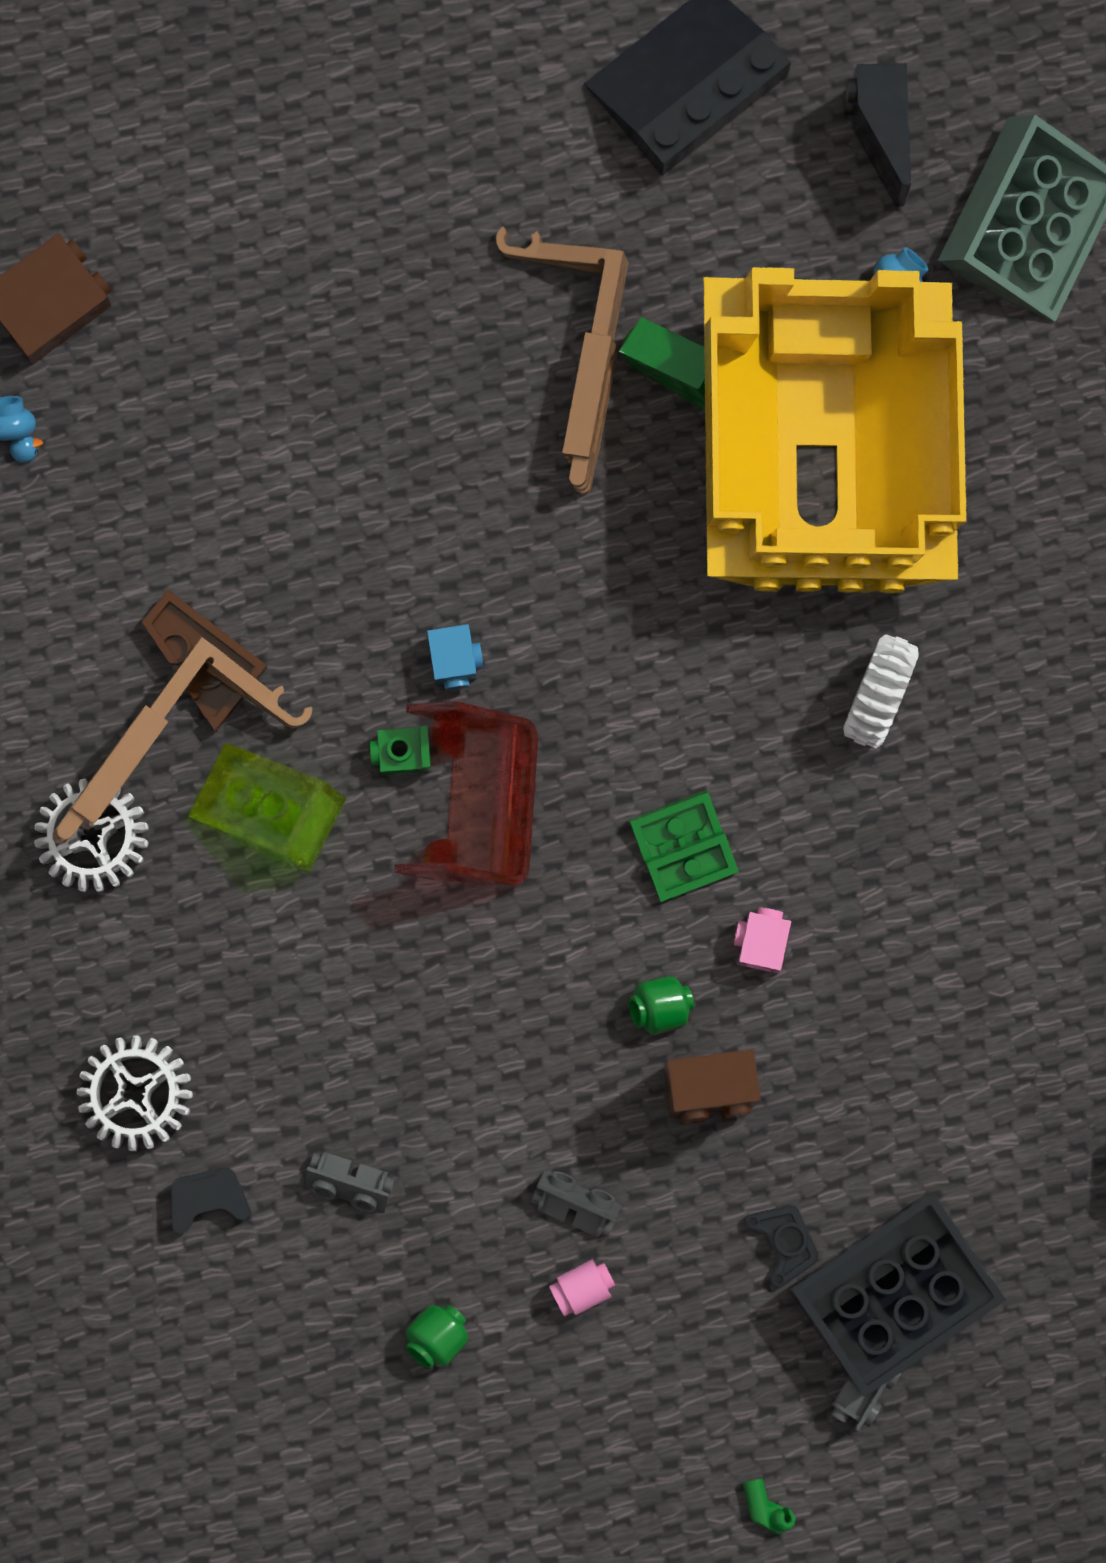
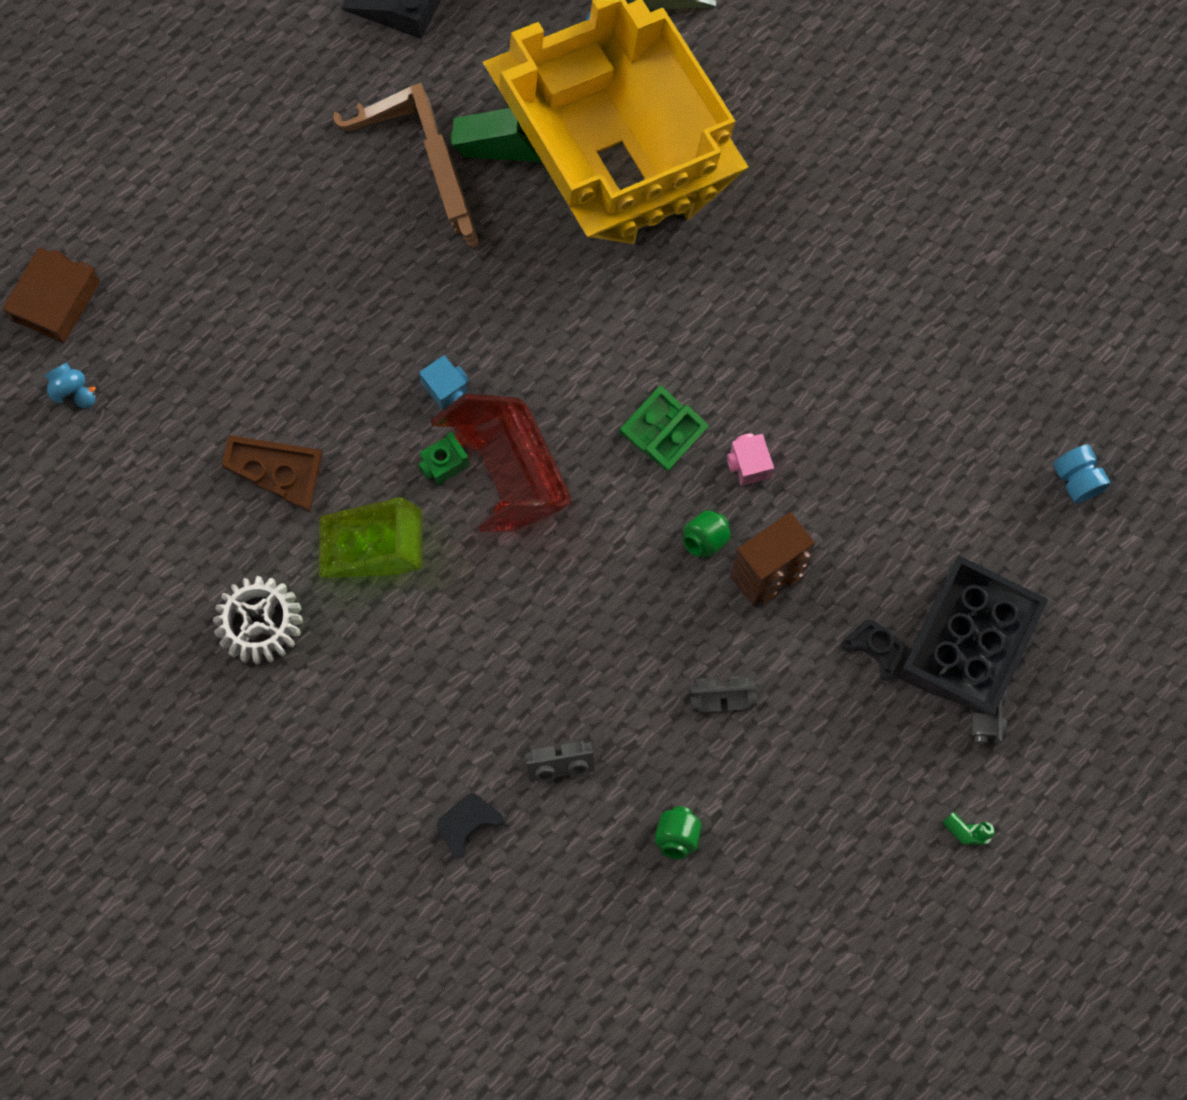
camera: 25 degrees left, 10 degrees down
medium nougat hinge [52,637,312,844] -> none
white gear [77,1036,193,1151] -> none
bright pink brick [549,1259,616,1317] -> none
white gear [843,634,919,748] -> none

